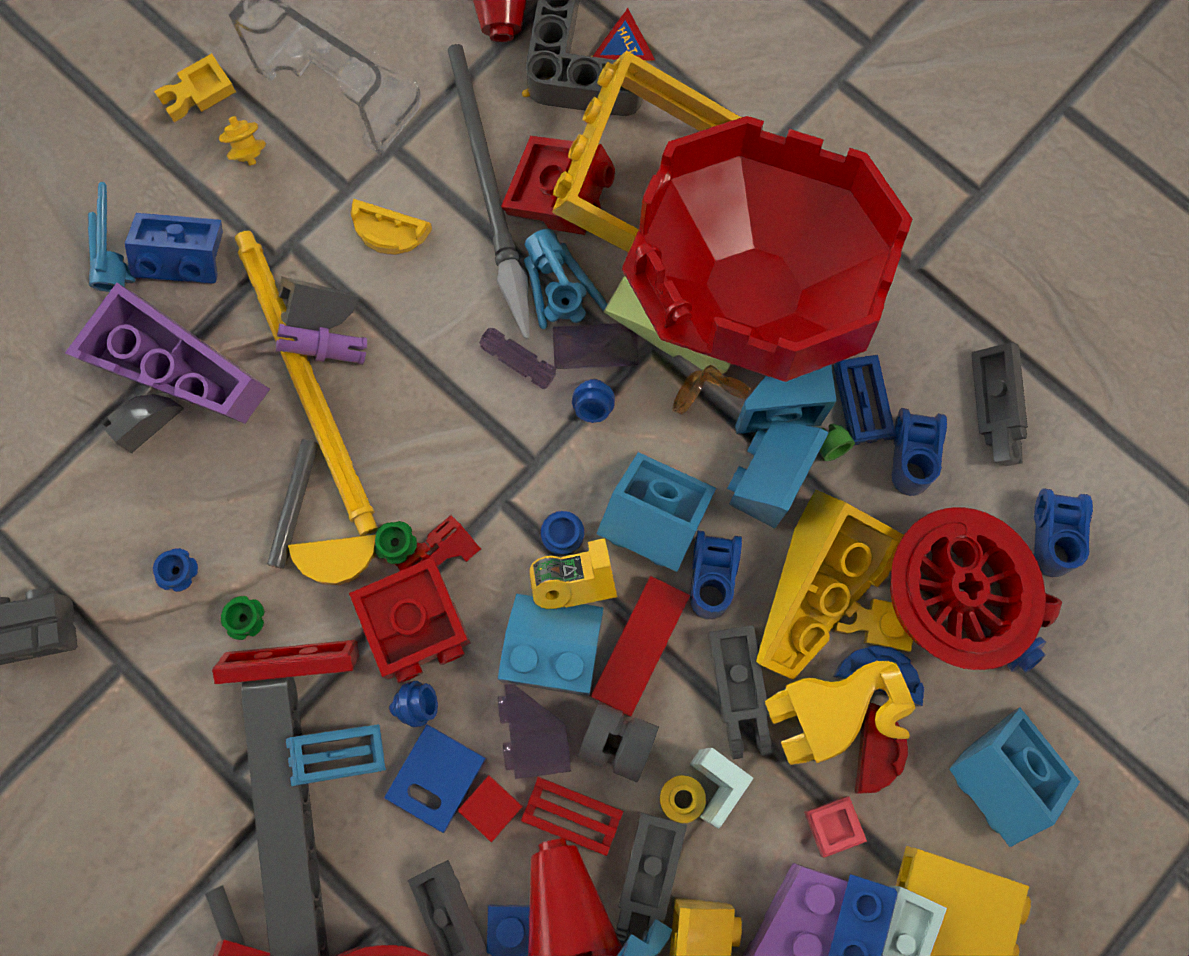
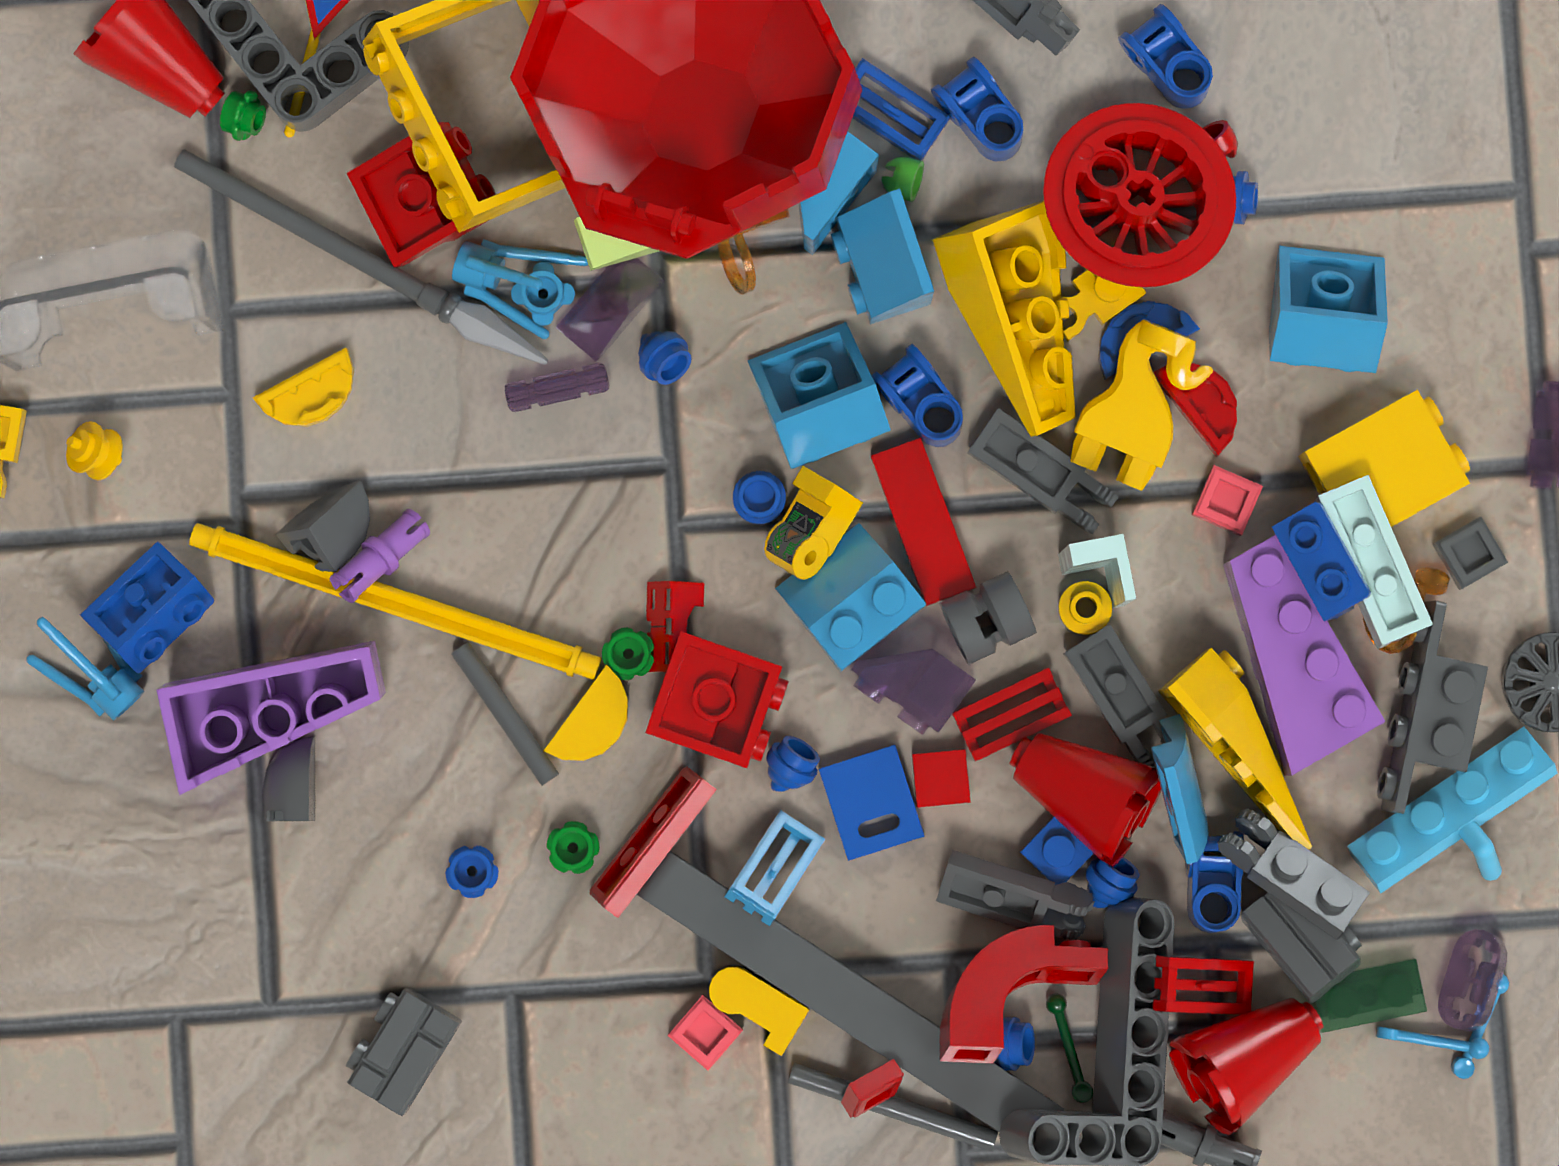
camera: 45 degrees left, 10 degrees up
none -> green plate [220,90,266,141]
none -> coral tile [668,994,743,1070]
none -> yellow leg [709,966,810,1056]

